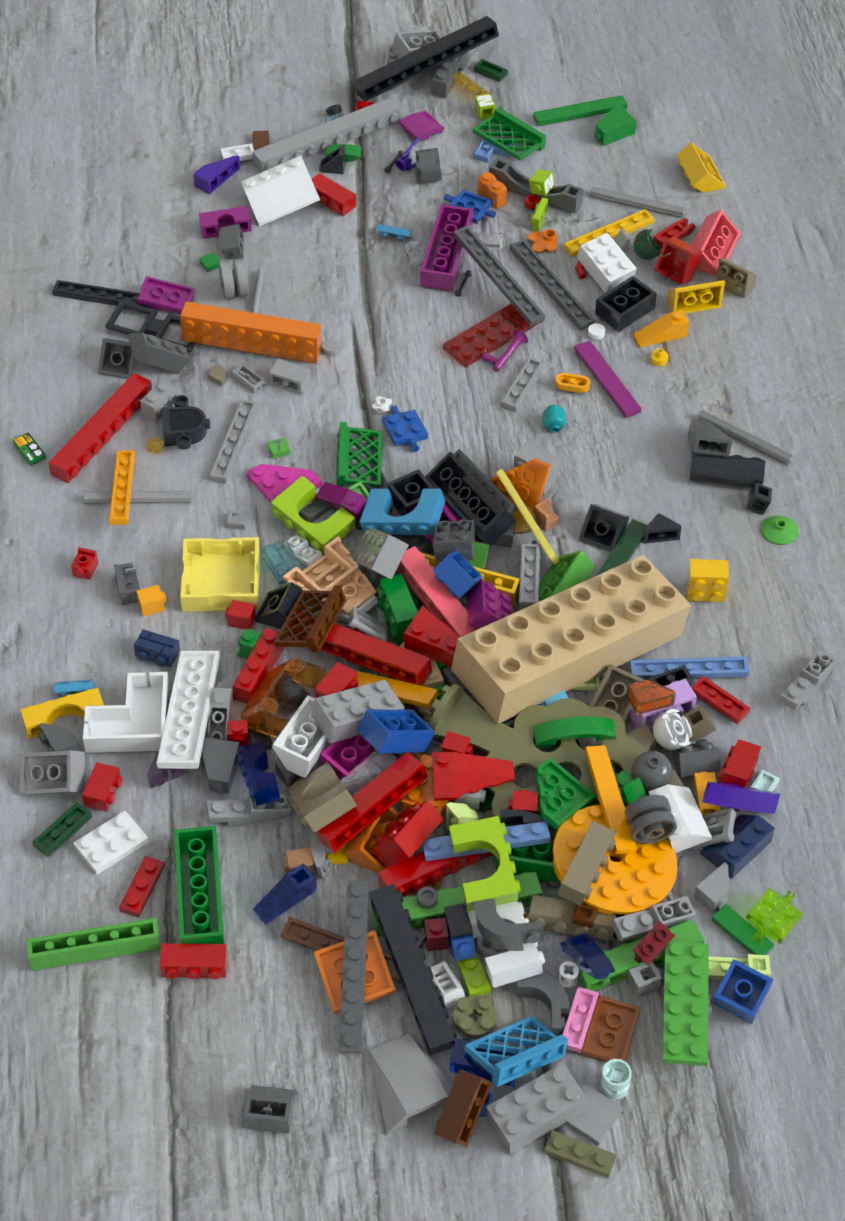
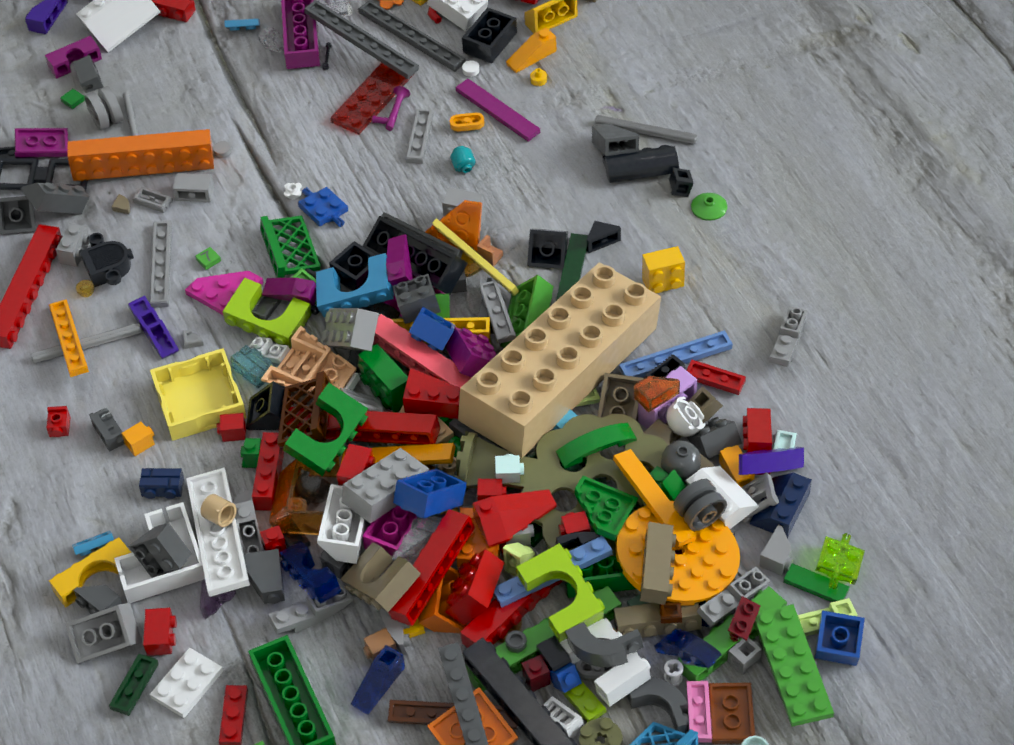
camera: 15 degrees left, 0 degrees up
none -> dark purple slope [128,296,179,359]
none -> dark grey slope [129,522,192,578]
none -> tan piece [200,494,237,527]
none -> green arch [283,383,368,477]
none -> magenta slope [386,234,413,286]
none -> light aqua brick [495,454,524,483]

